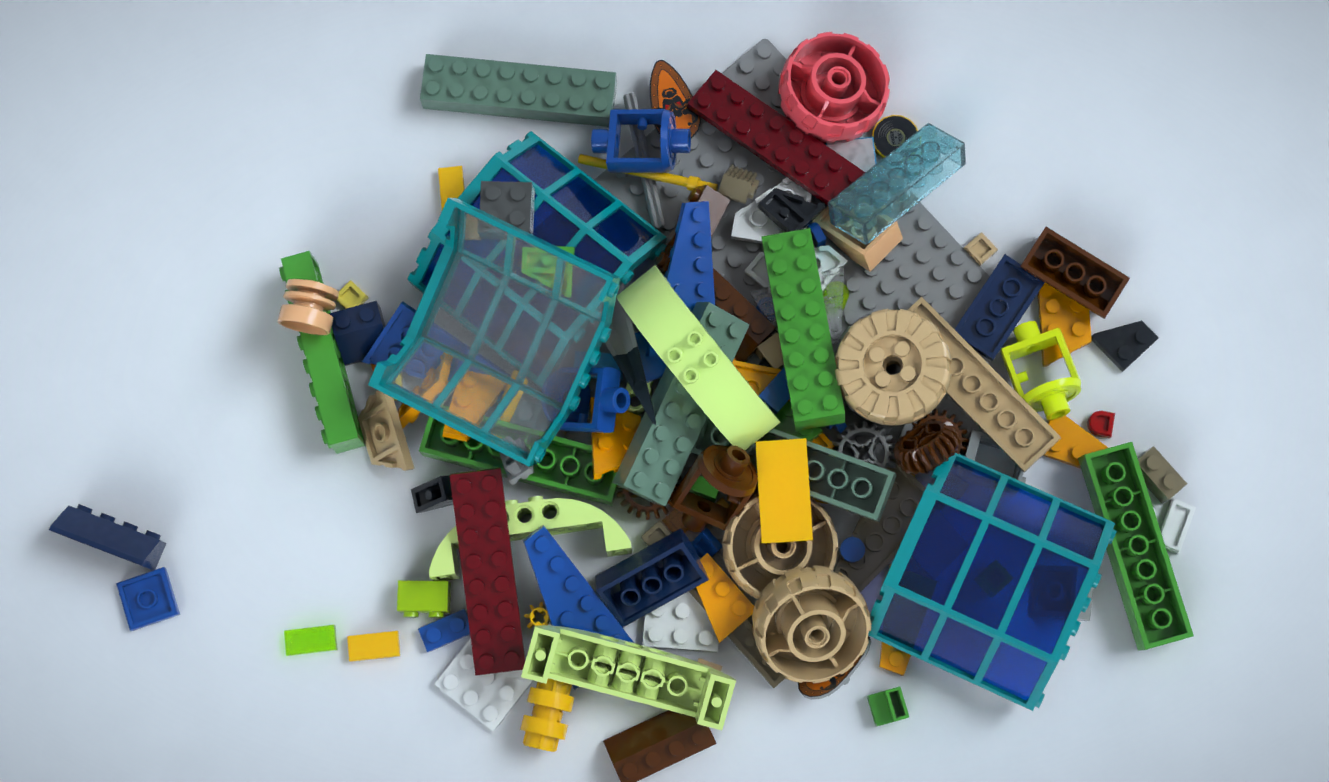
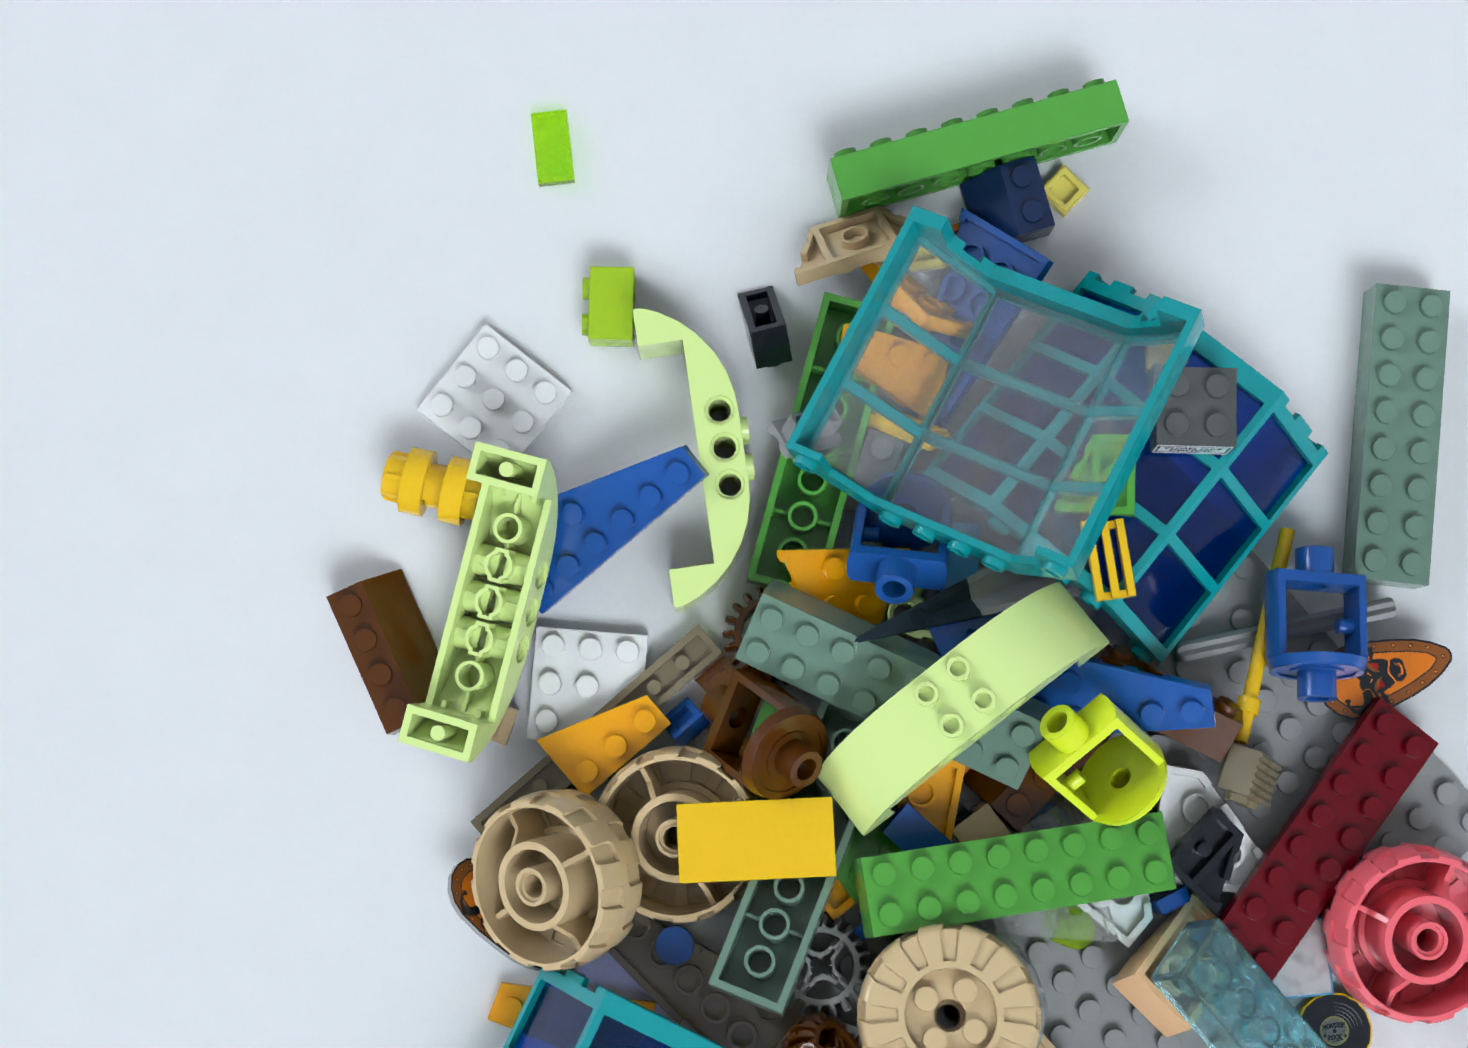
camera: 90 degrees right, 5 degrees up
light nougat wheel [277,279,339,335] -> none
yellow tile [347,631,400,662] -> none
blue plate [418,609,470,653] -> none
yellow tile [438,166,465,210] -> none
dark red plate [450,468,525,676] -> none
yellow gear [524,602,550,629] -> none
dark blue slope [595,528,709,628] -> none
bright green piece [867,686,909,727] -> none
none -> neon yellow piece [1028,693,1168,826]
none -> yellow tile [1083,518,1136,602]

